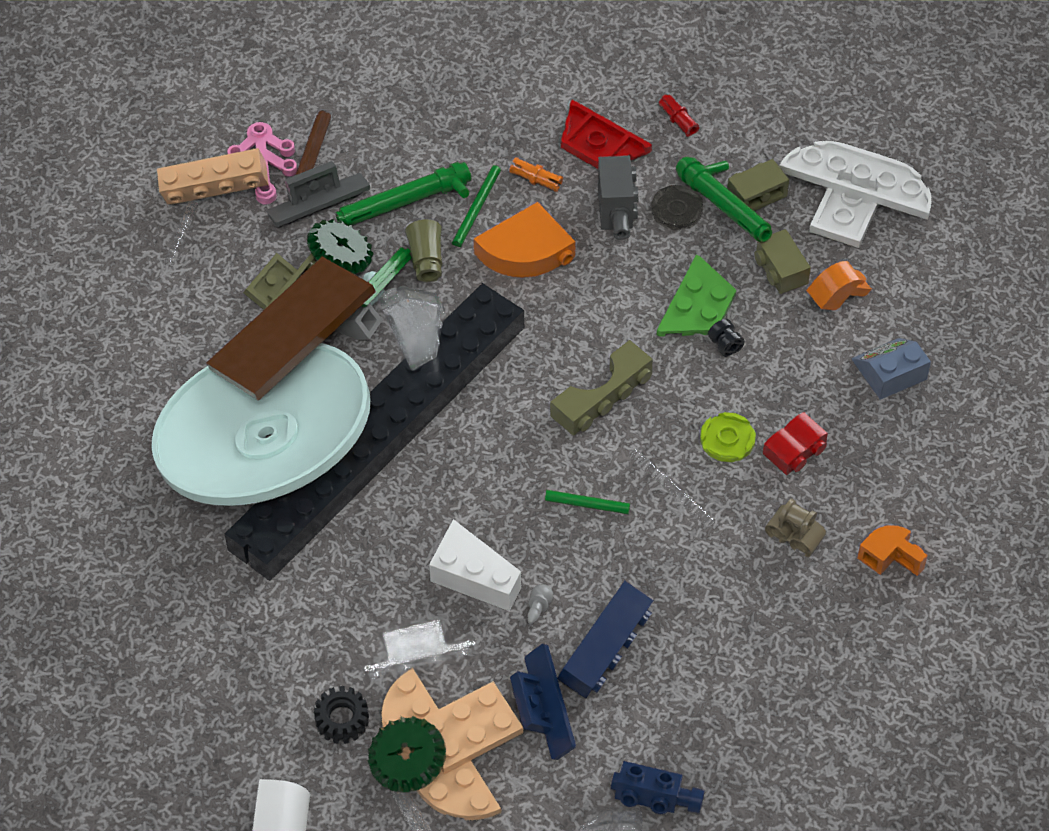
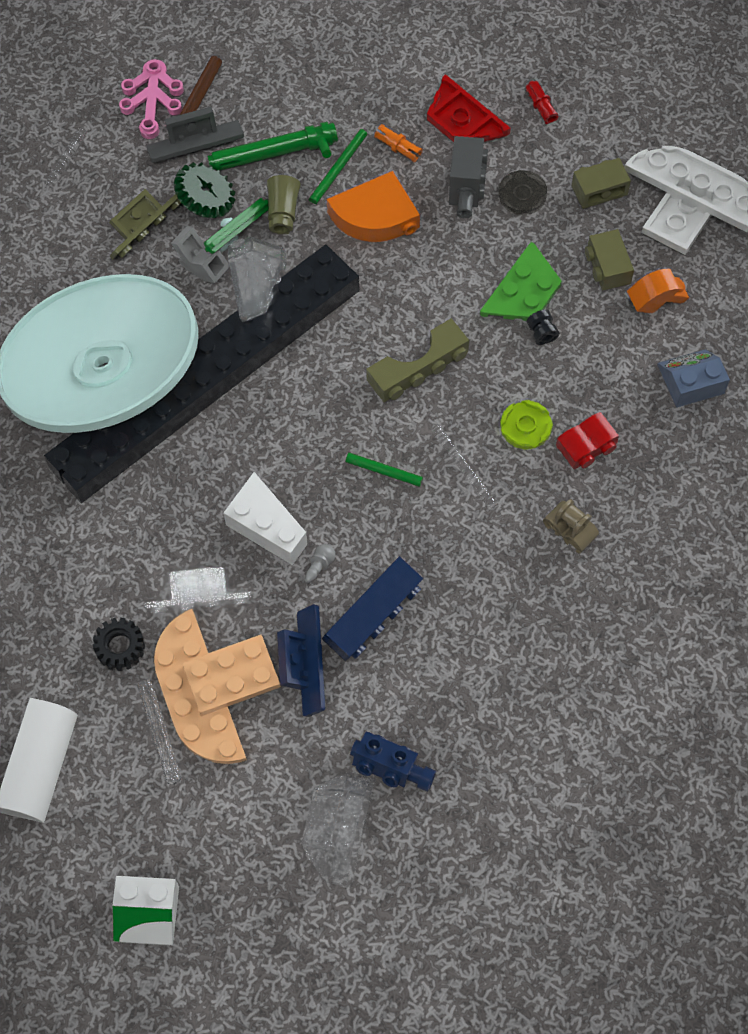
camera: 10 degrees right, 10 degrees up
light nougat brick [157,148,269,204] -> none
reddish brown tile [206,257,376,401] -> none
dark green gear [367,716,446,793] -> none
green cylinder [676,157,772,242] -> none
orange brick [857,525,928,576] -> none

